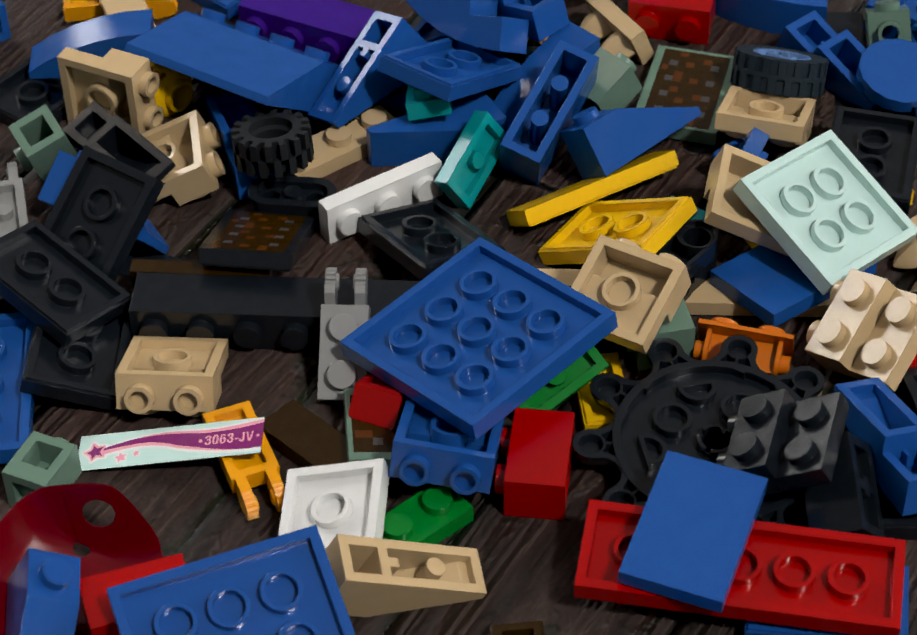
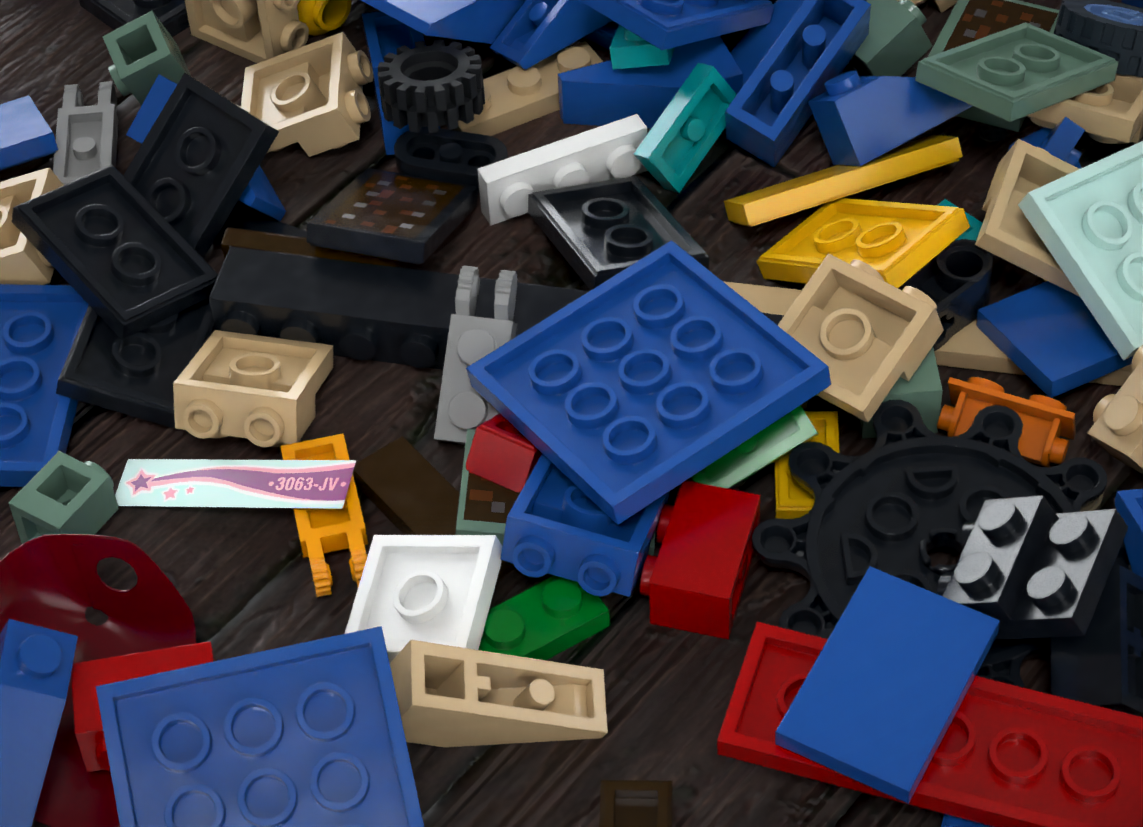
camera: 10 degrees right, 5 degrees up
black slope [62,101,176,180] -> none
none -> sand green tile [915,22,1118,122]

